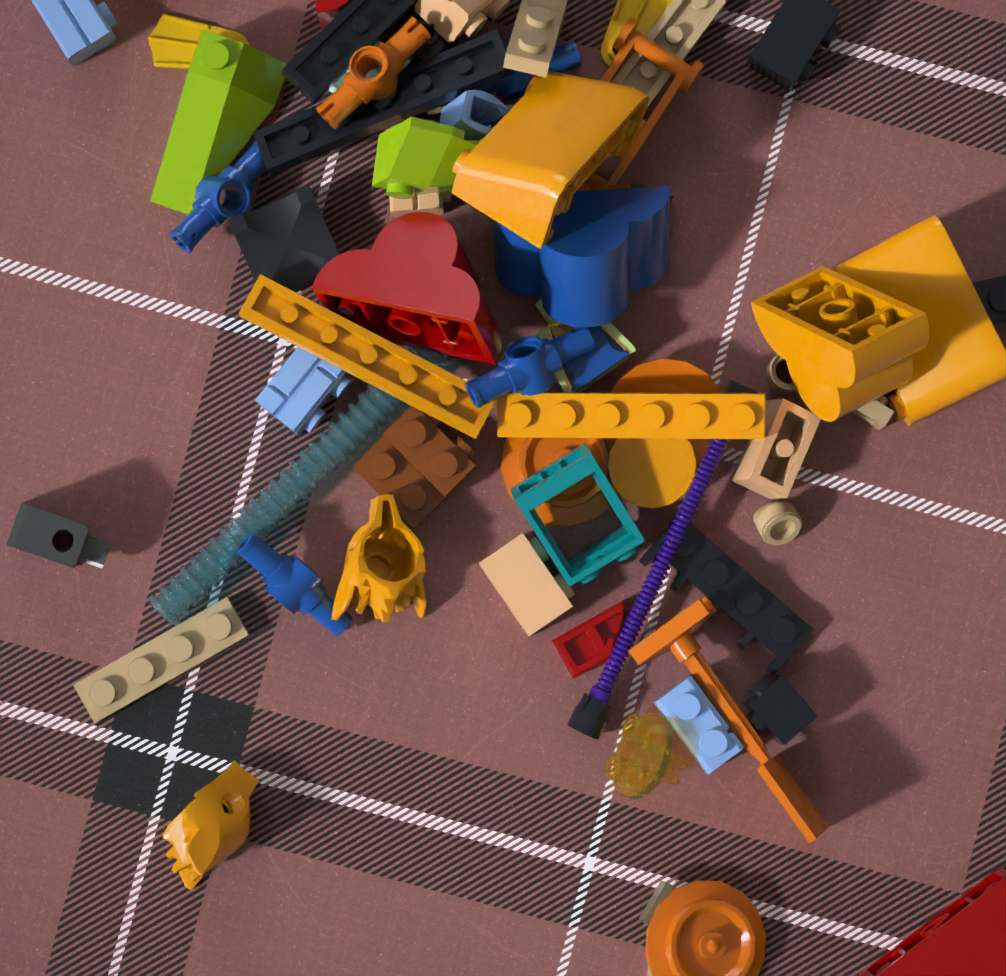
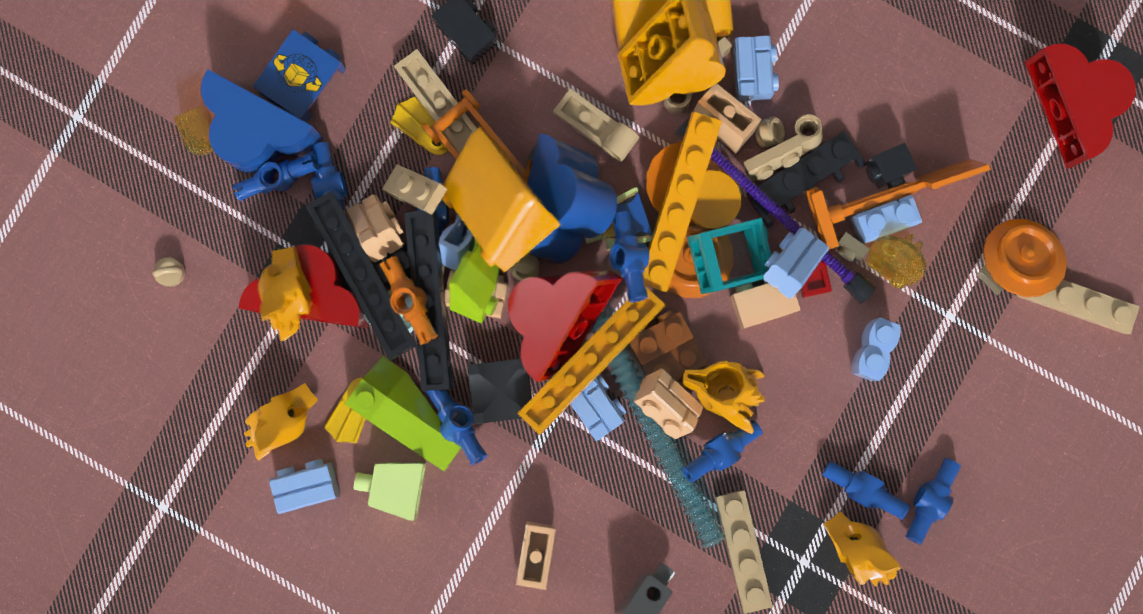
camera: 70 degrees left, 0 degrees up
none -> yellowish green torso [354,462,426,521]
none -> tan tile [510,254,539,281]
none -> light nougat brick [516,521,556,590]
none -> tan plate [553,88,639,162]
none -> light nougat brick [633,368,703,439]
none -> light blue brick [733,36,779,102]
none -> tan plate [743,114,822,182]
none -> light blue brick [763,227,829,298]
none -> blue pin [822,460,910,520]
none -> dark tan plate [837,232,870,262]
none -> light blue brick [851,318,901,381]
none -> blue pin [905,458,961,545]

